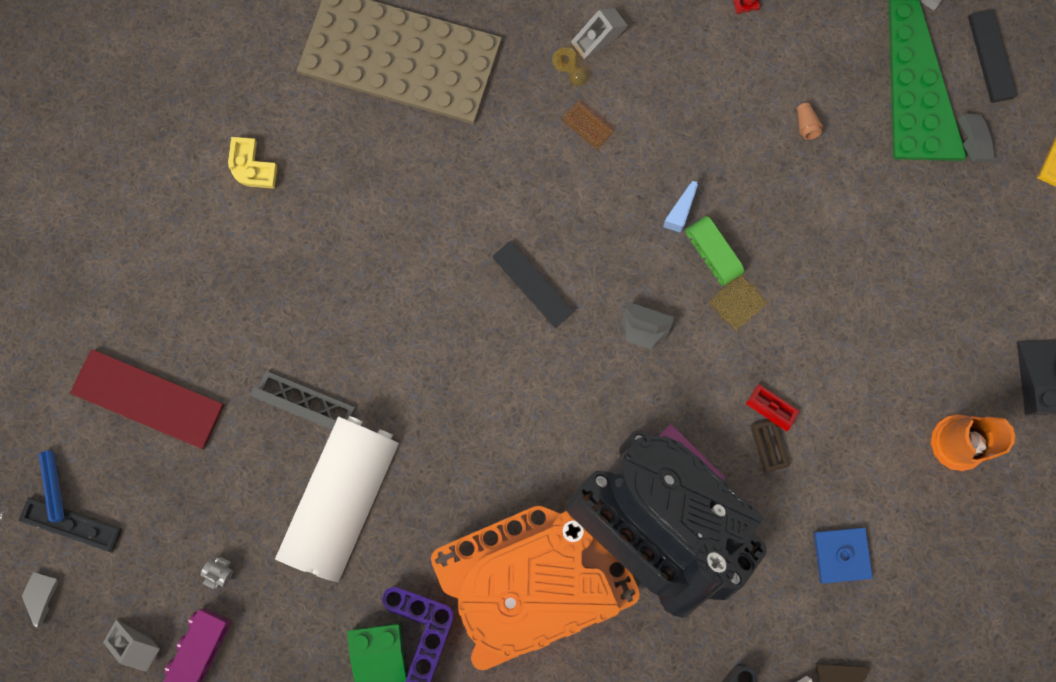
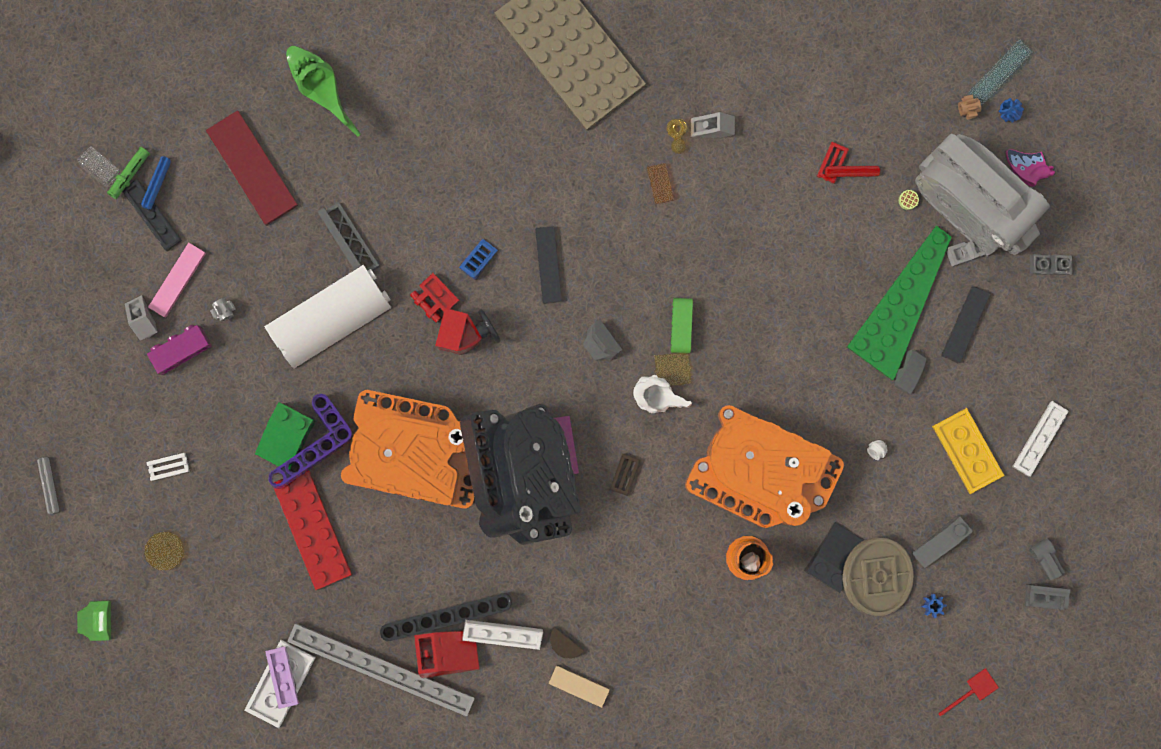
camera: 30 degrees right, 5 degrees up
light grey slope [22,572,59,629] -> none
light yellow plate [228,137,277,189] -> none
light blue slope [663,181,698,232] -> none
red tile [745,384,800,431] -> none
nougat cone [797,103,823,140] -> none
blue plate [813,528,873,584] -> none
none -> bright green pin [106,147,150,199]
none -> bright pink tile [148,243,206,318]
none -> bright green piece [286,46,361,136]
none -> red plate [410,273,459,323]
none -> red piece [435,308,501,355]
none -> blue slope [459,239,498,280]
none -> white hair [633,375,692,413]
none -> orange piece [685,405,844,528]
none -> white plate [867,440,887,460]

